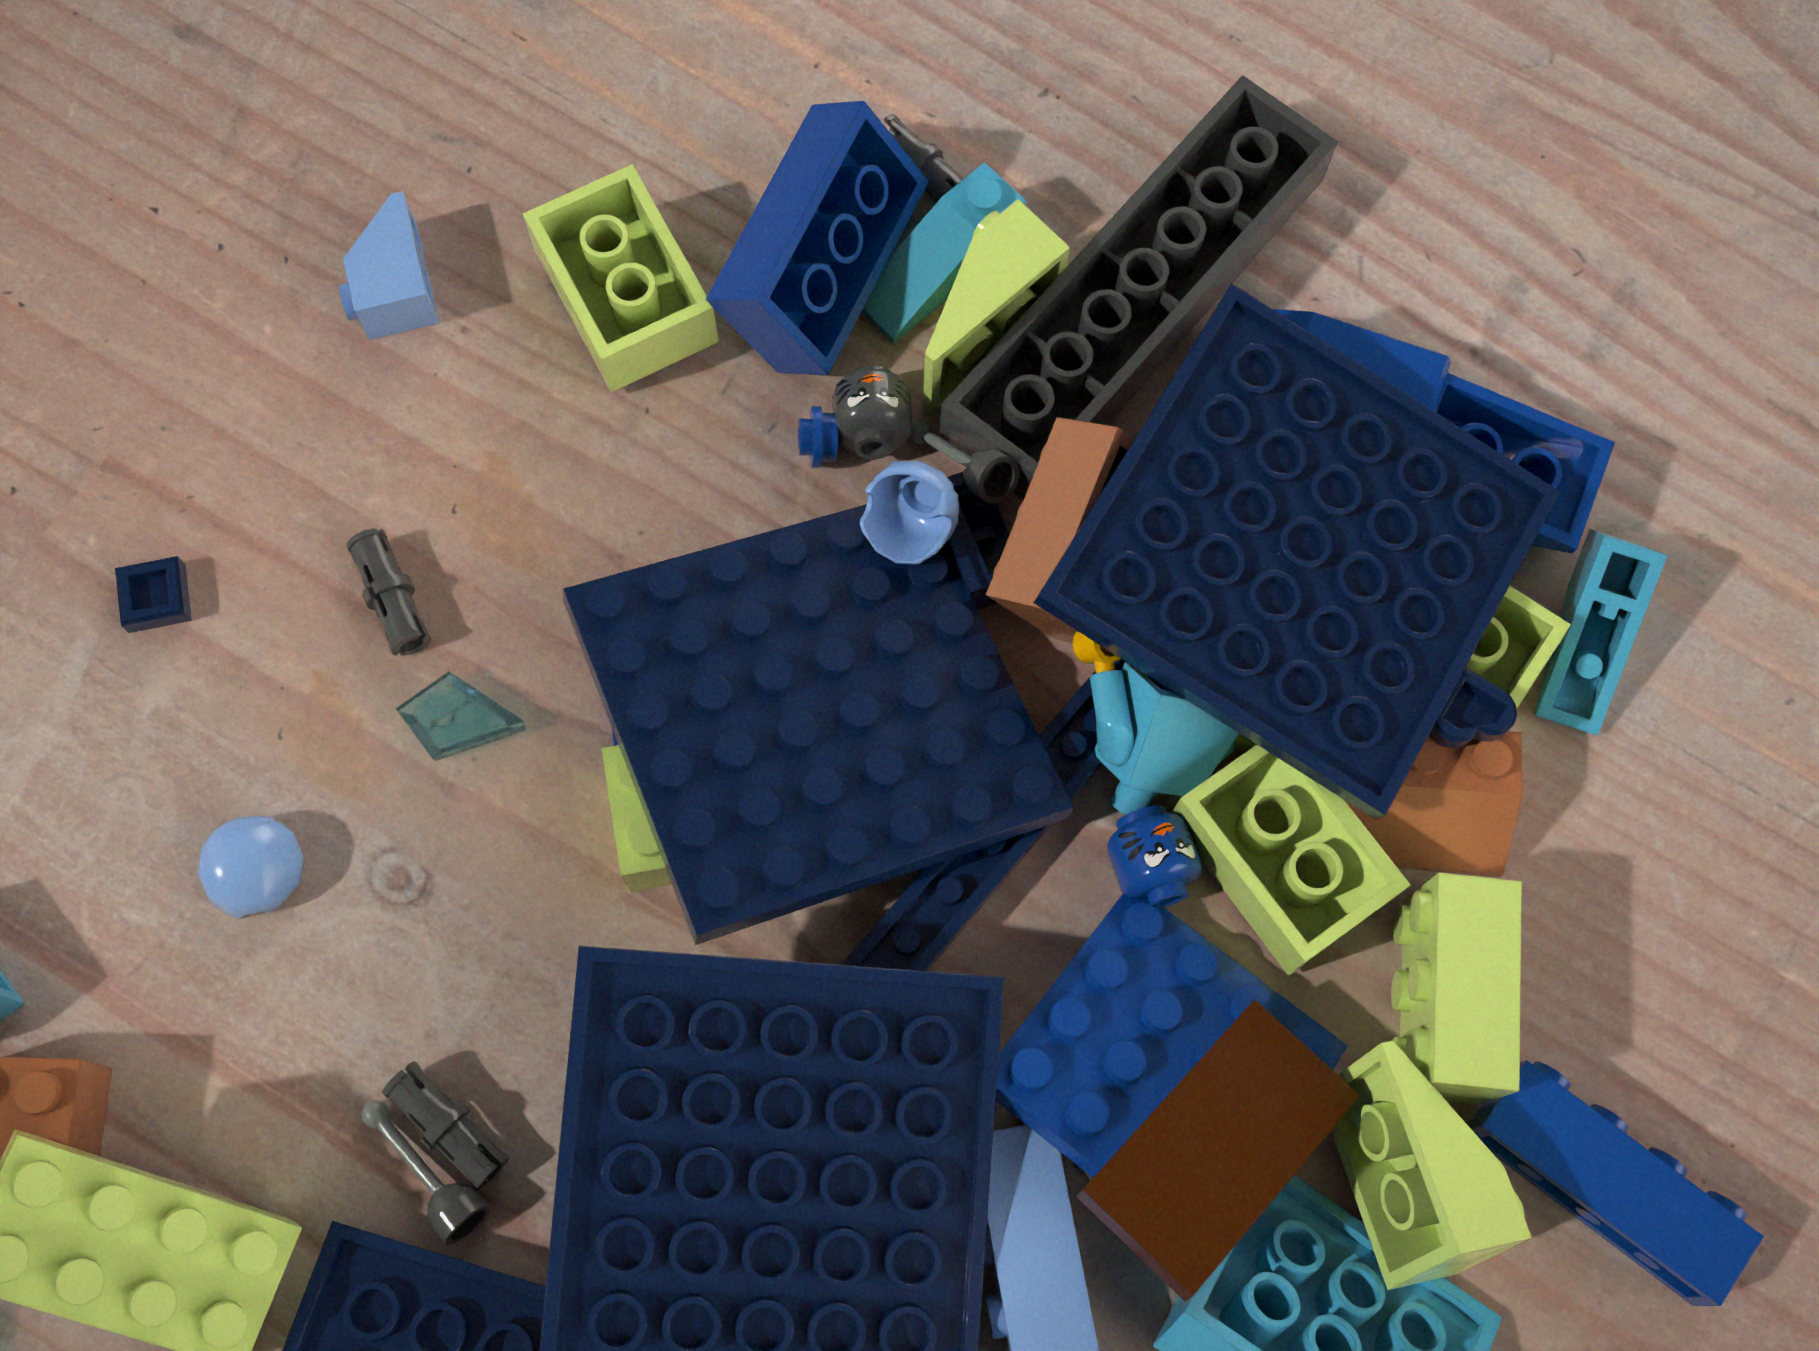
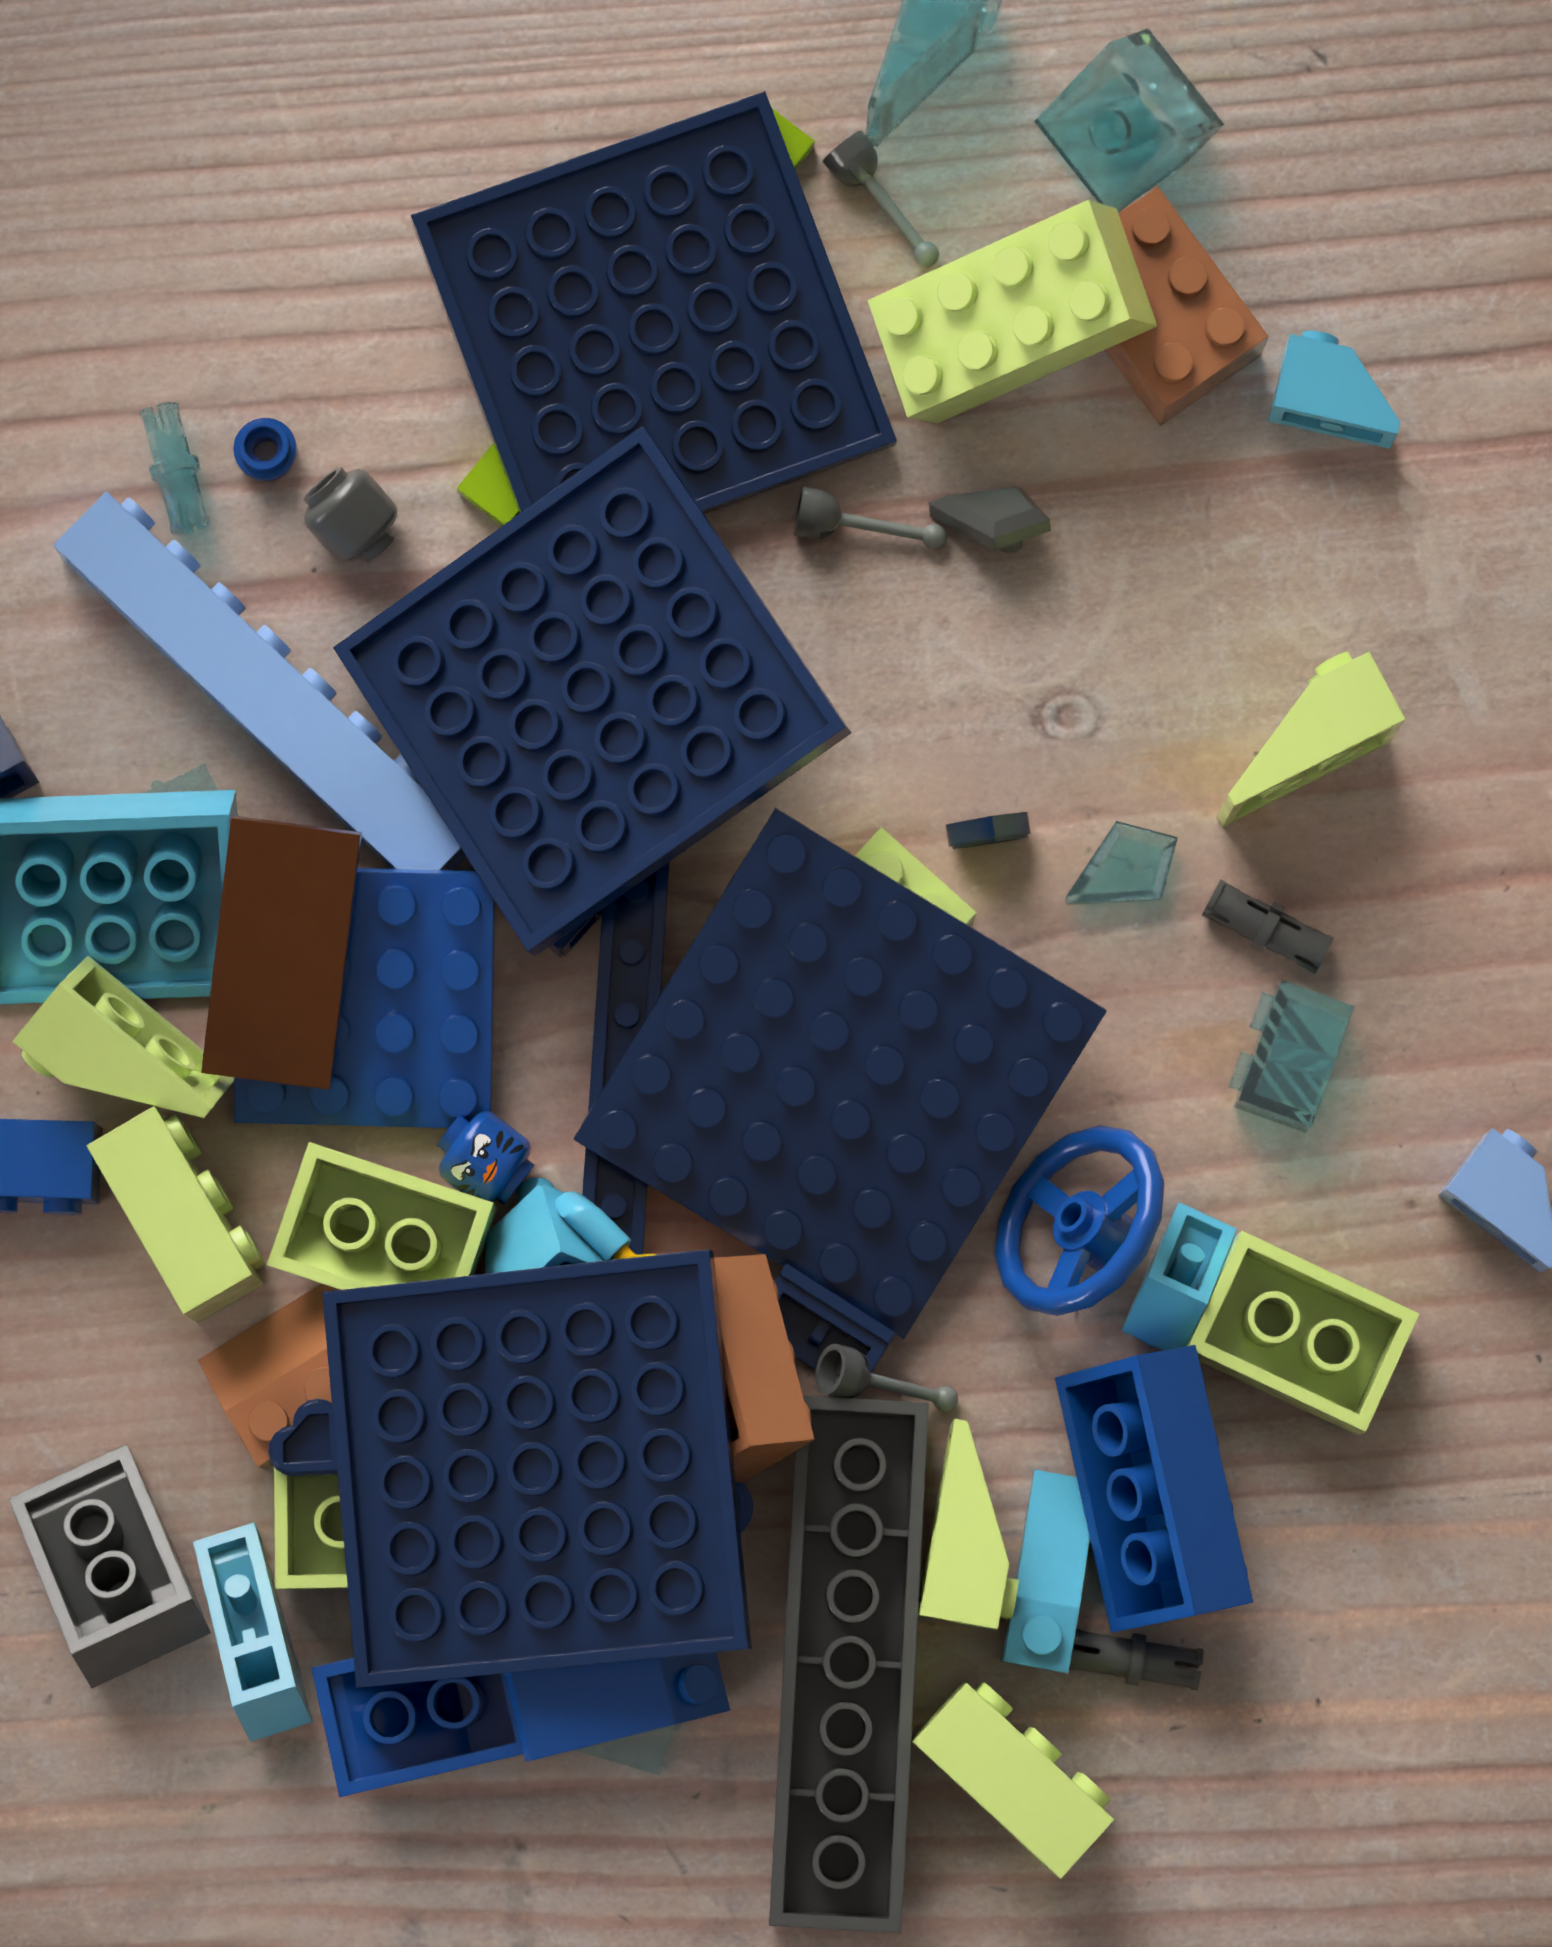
camera: 145 degrees right, 10 degrees up
dark blue tile [115,556,192,633] -> none
light blue hair [198,816,304,919] -> none
dark grey pin [382,1061,510,1191] -> none
blue plate [798,406,838,468] -> none
dark grey head [832,365,912,460] -> none
light blue hair [860,461,959,565] -> none
none -> dark grey slope [9,1444,211,1688]
none -> yellowish green brick [911,1682,1115,1879]
none -> dark grey piece [929,487,1051,553]
none -> dark blue tile [946,812,1031,849]
none -> blue piece [994,1125,1165,1316]
none -> medium azure slope [1121,1202,1237,1350]
none -> yellowish green slope [1217,651,1405,827]
none -> clear light blue brick [1228,980,1355,1133]

